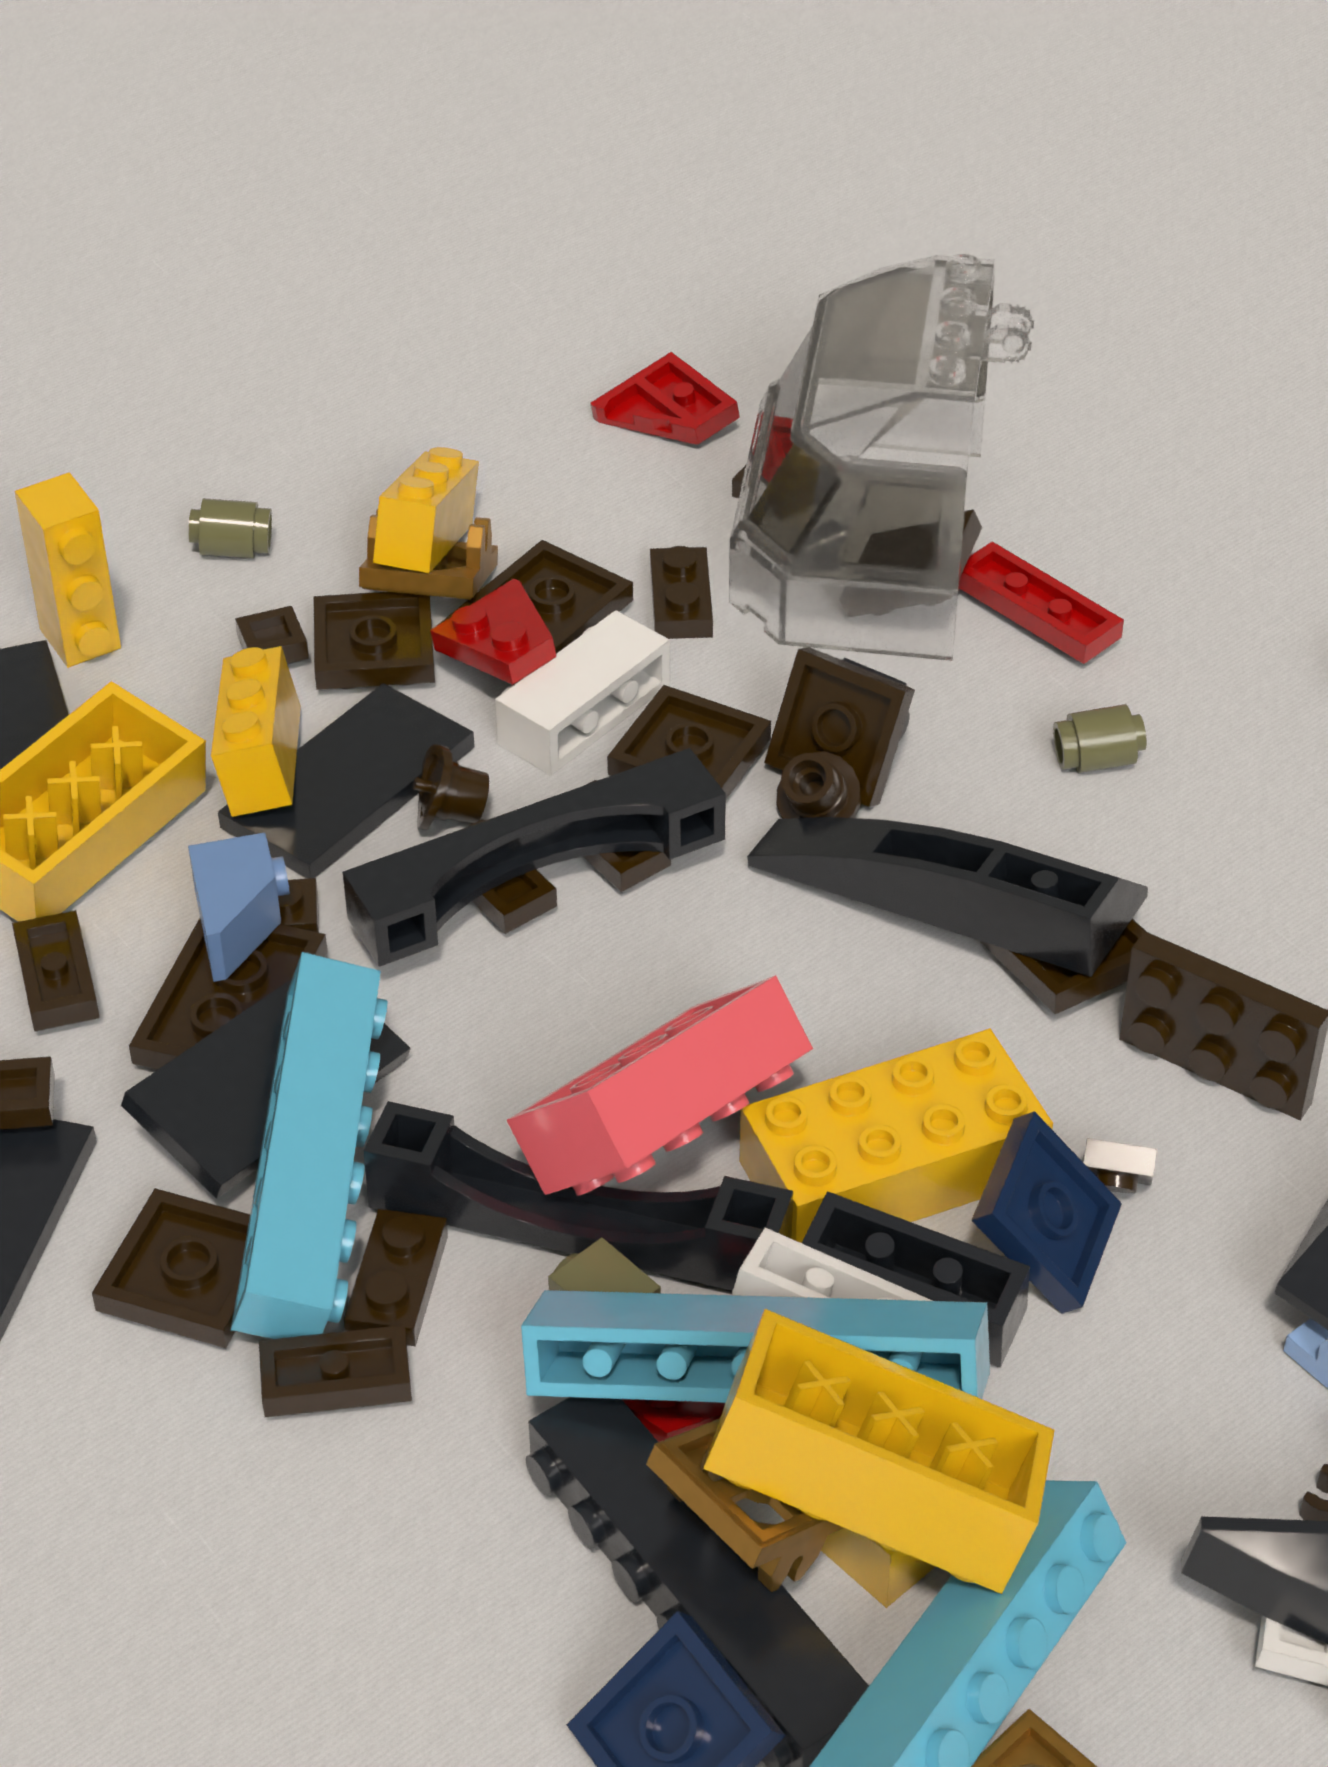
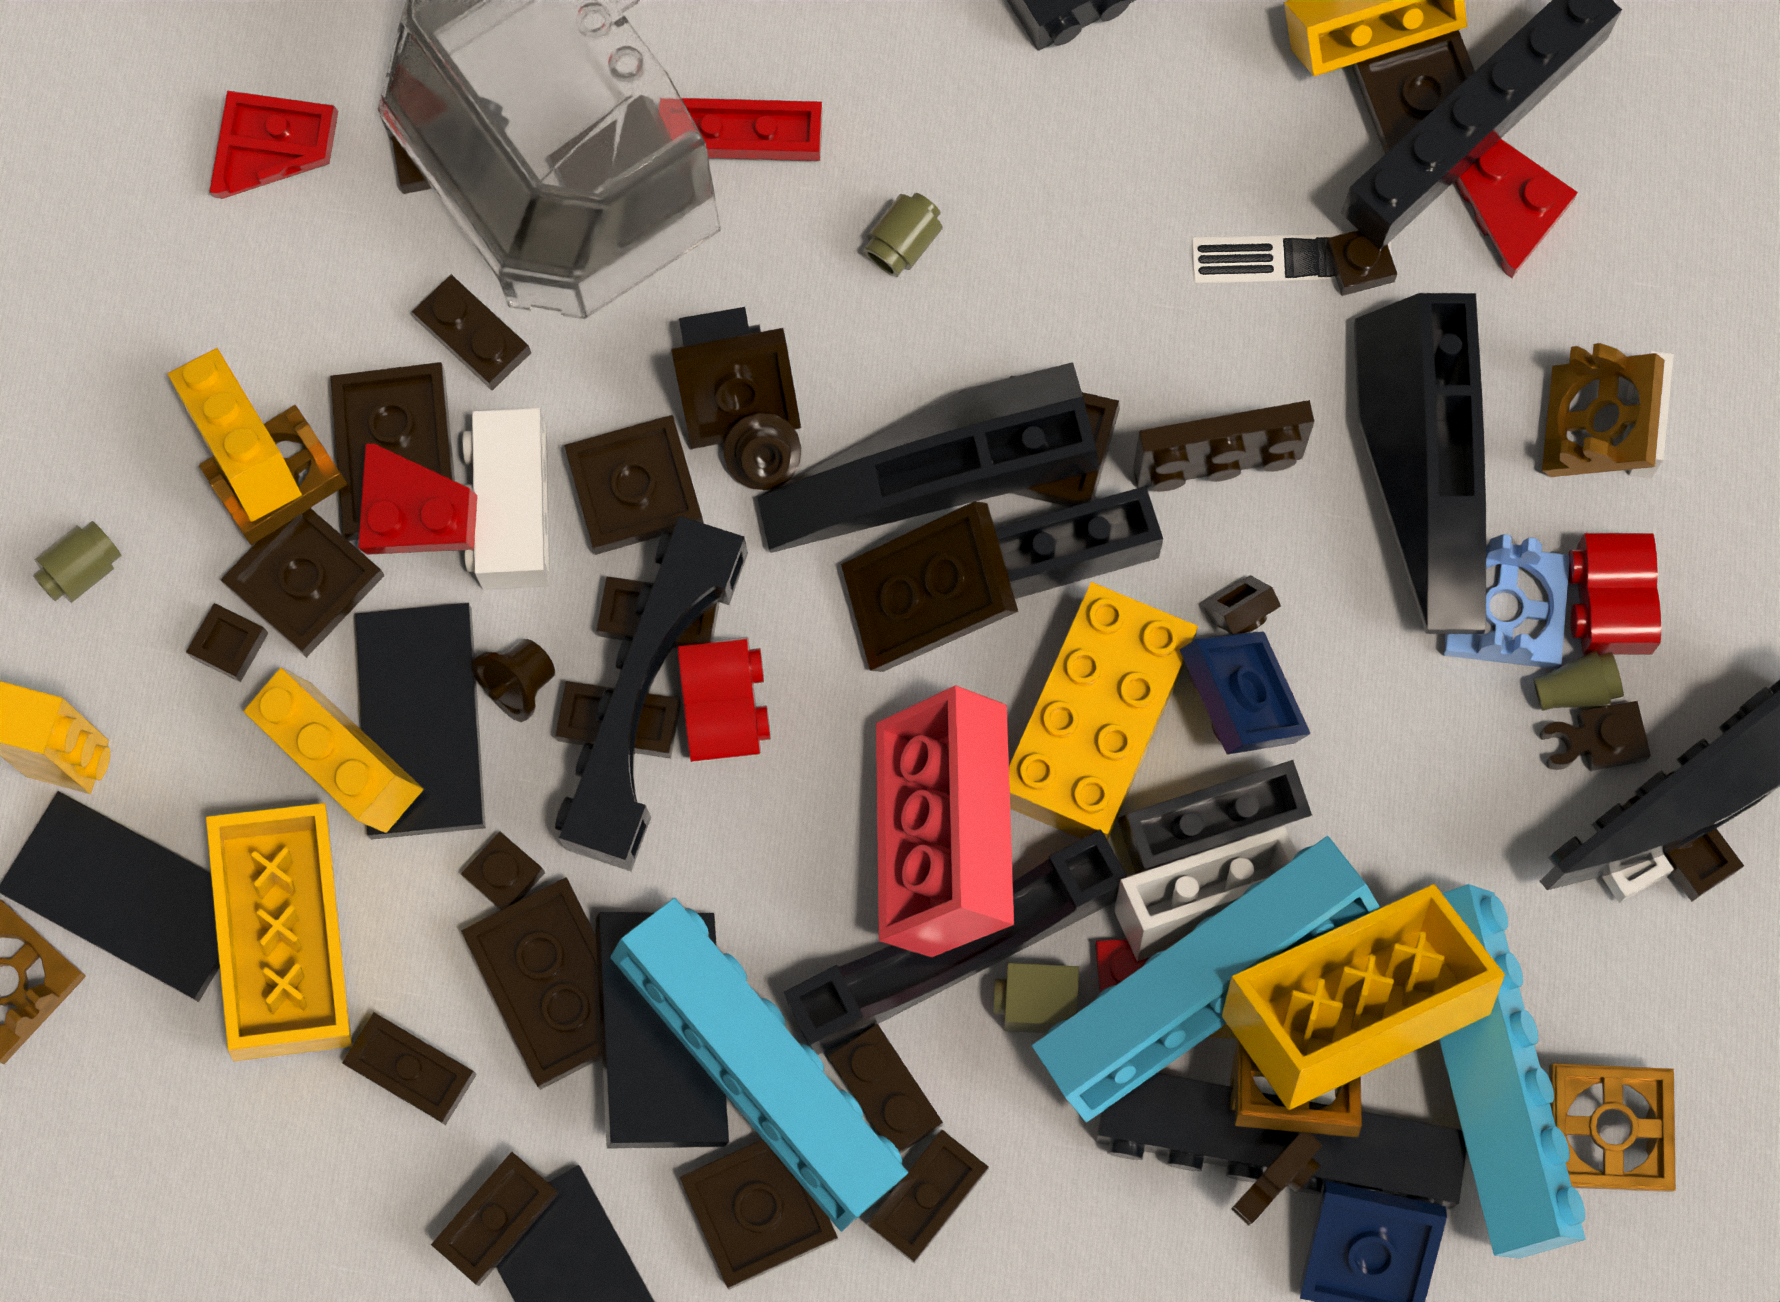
camera: 40 degrees left, 30 degrees up
medium blue slope [188,832,290,982] -> none
none -> red brick [678,637,771,762]
none -> dark brown plate [841,501,1019,672]
none -> black brick [995,486,1163,599]
none -> dark brown plate [1231,1132,1323,1226]

